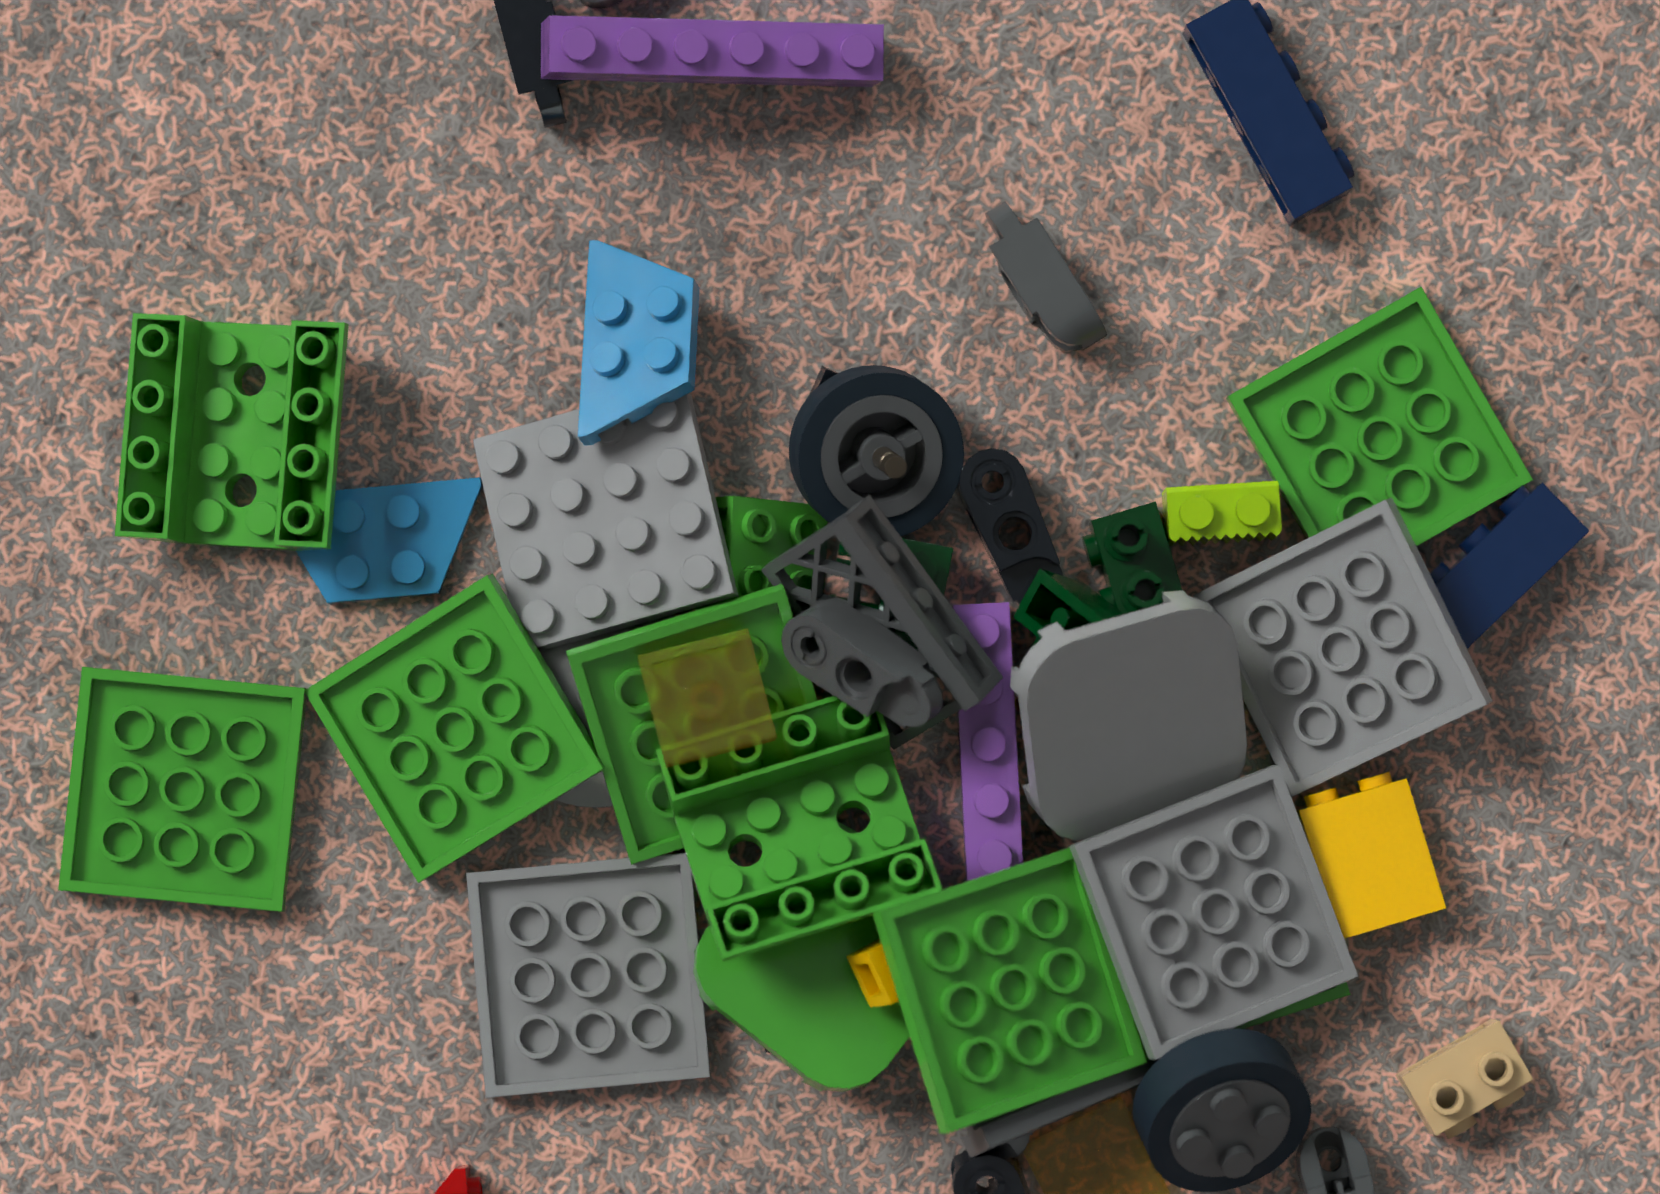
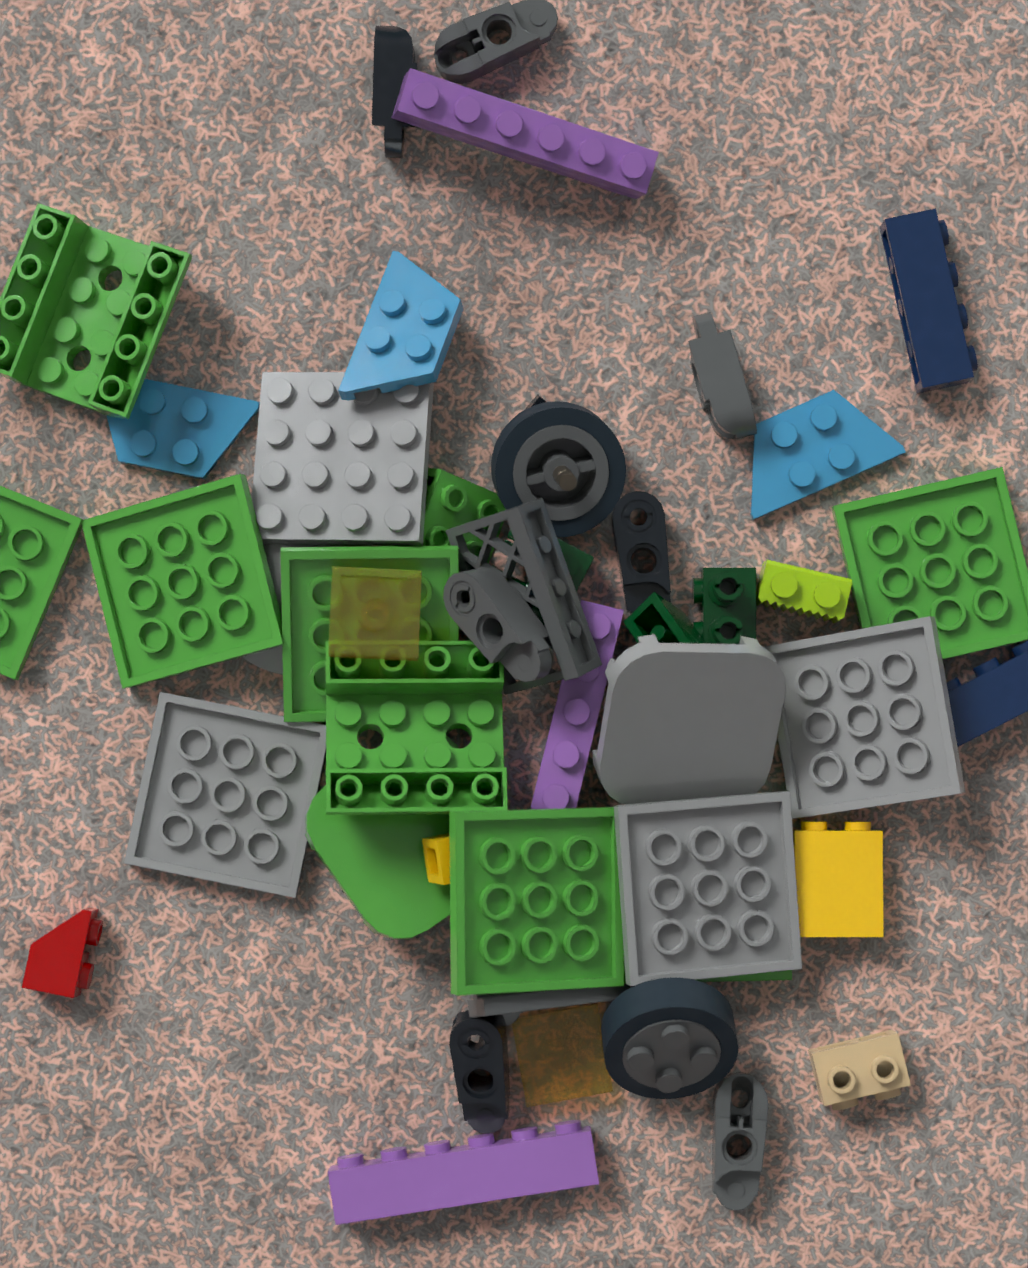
camera: 20 degrees right, 0 degrees up
none -> dark azure wing [750,390,906,520]

